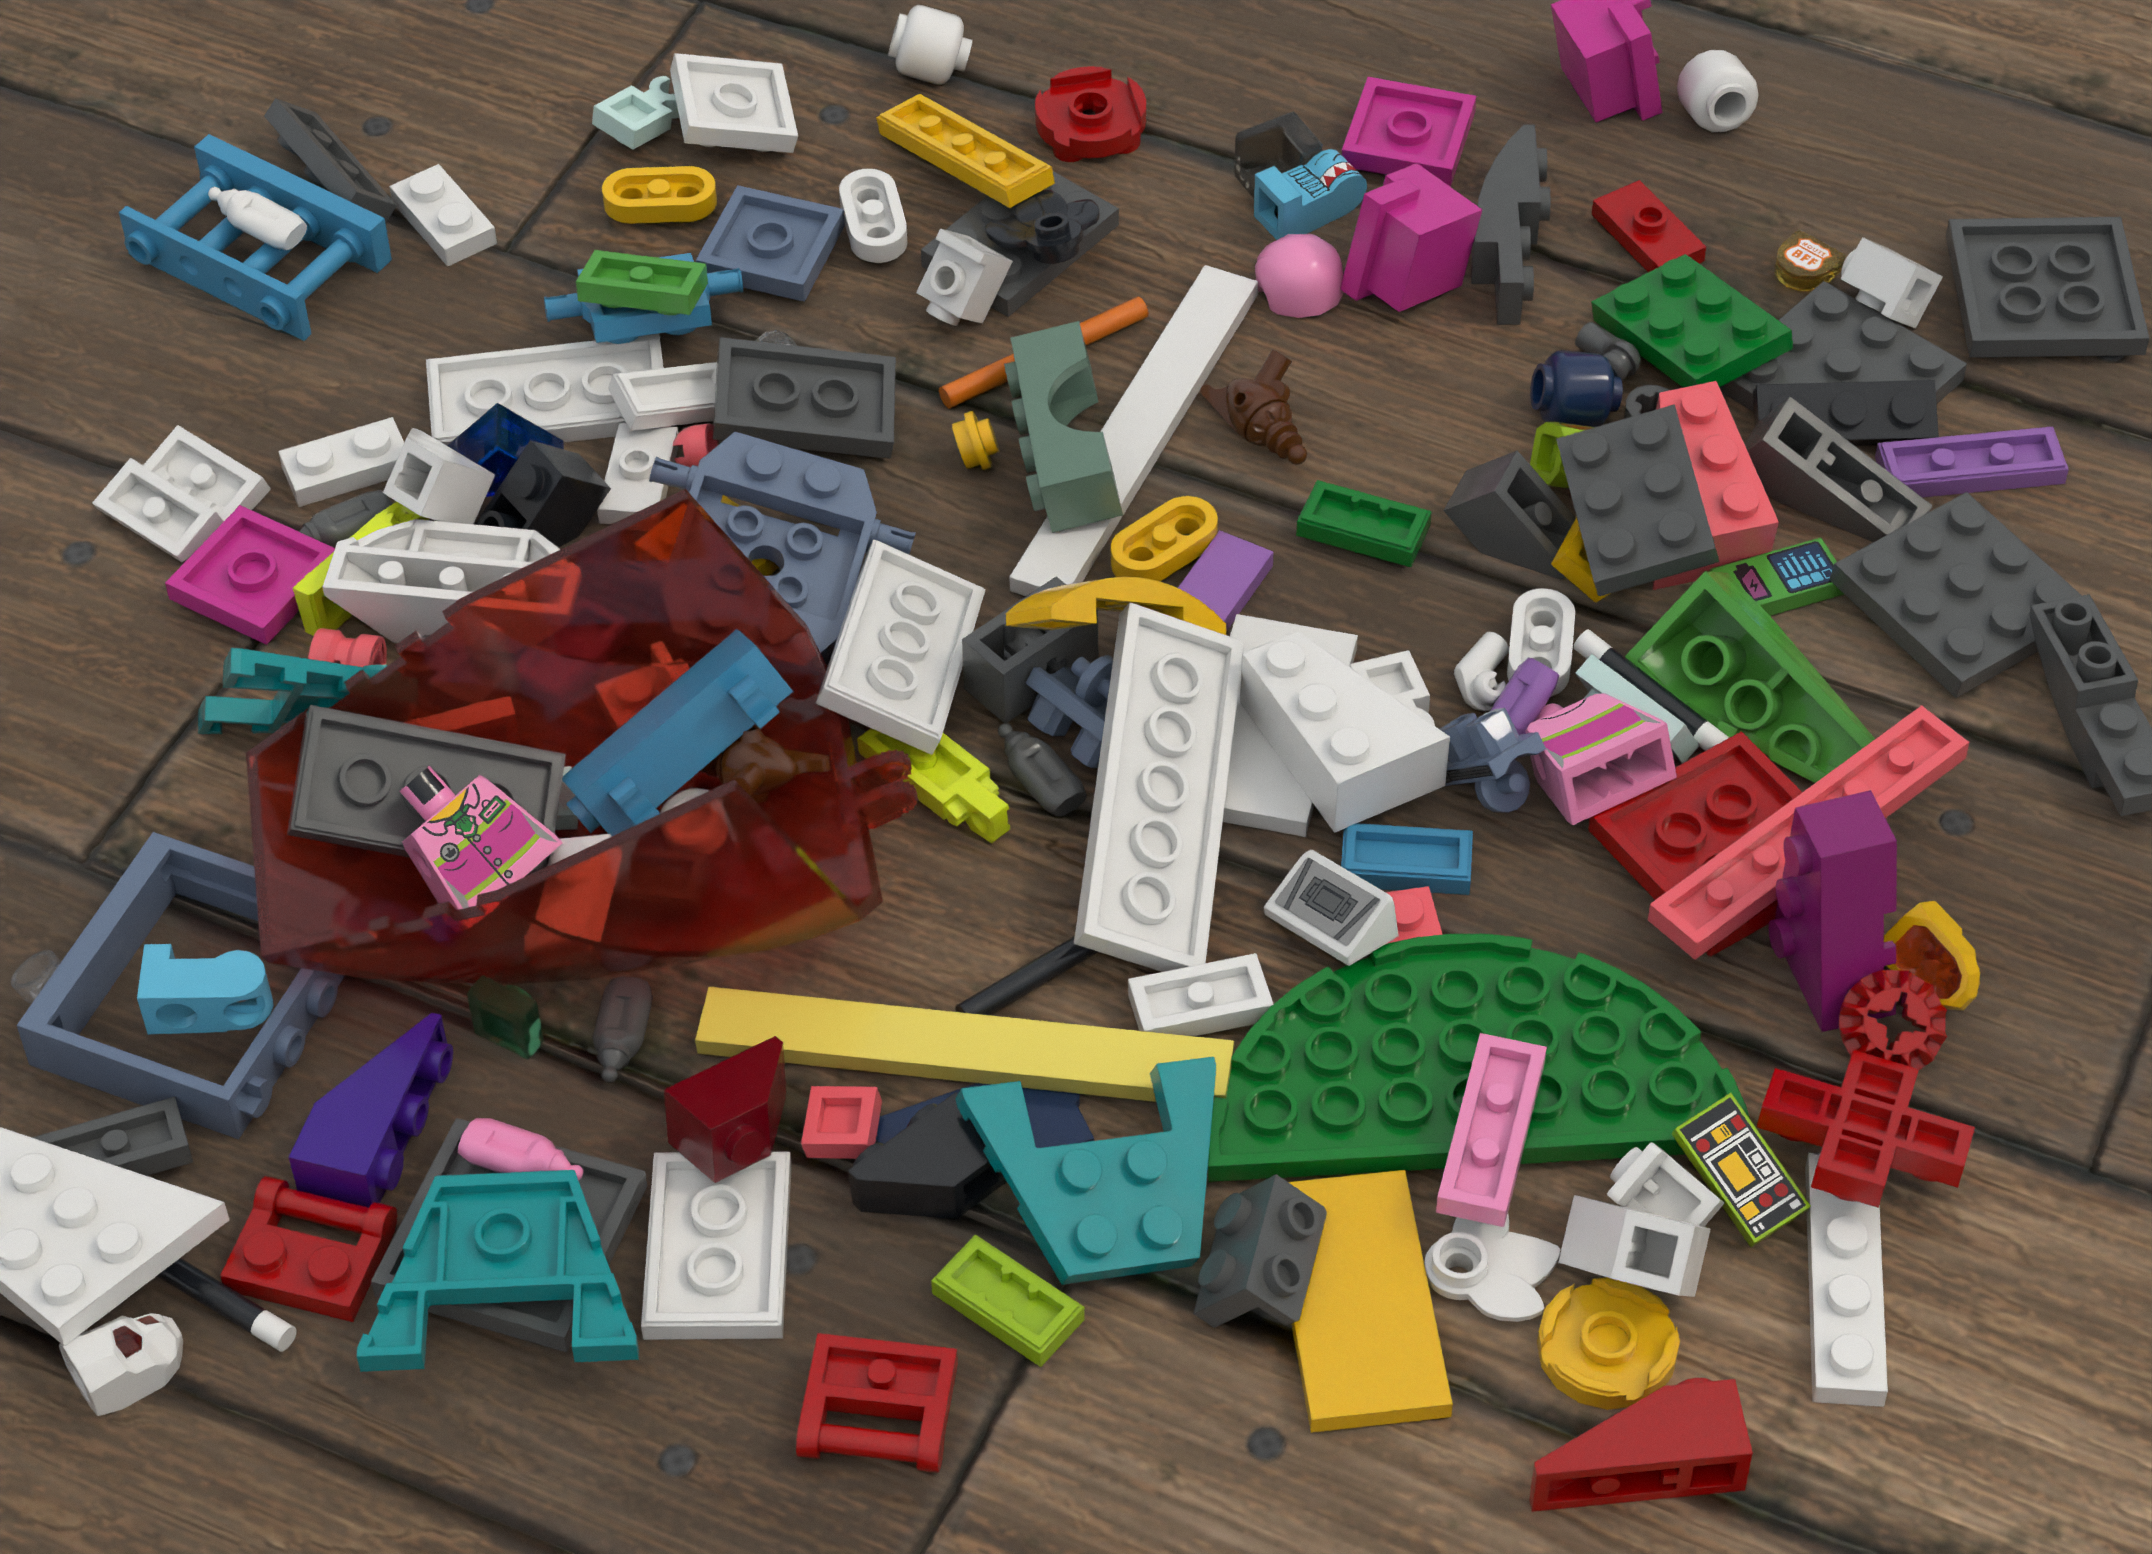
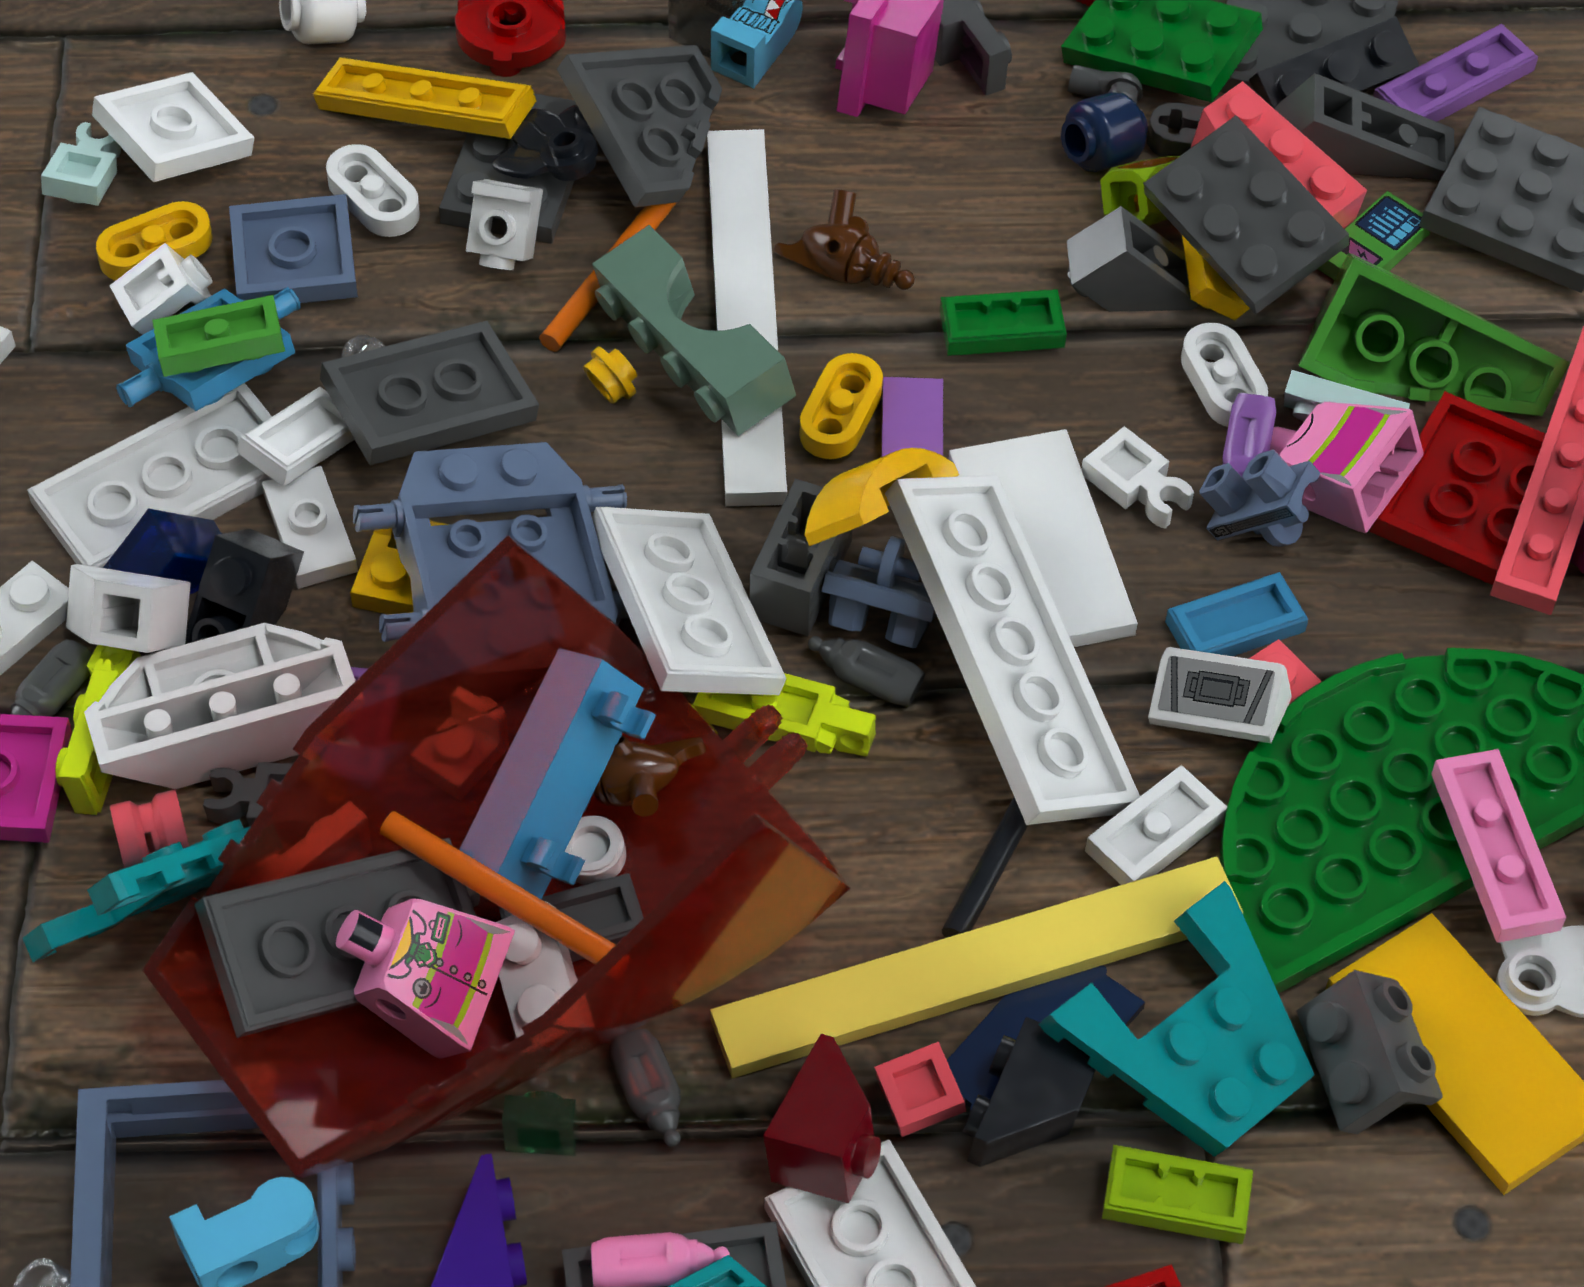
camera: 30 degrees left, 5 degrees up
coral hinge [673,423,719,467] -> none
white wedge [1240,631,1450,833] -> none
bright pink hair [1255,234,1344,318] -> none
white arm [1454,632,1509,711] -> none
black bar [1573,629,1729,751] -> none
none -> white bracket [110,243,213,335]
none -> orange bar [380,811,625,974]
none -> dark grey plate [557,45,722,207]

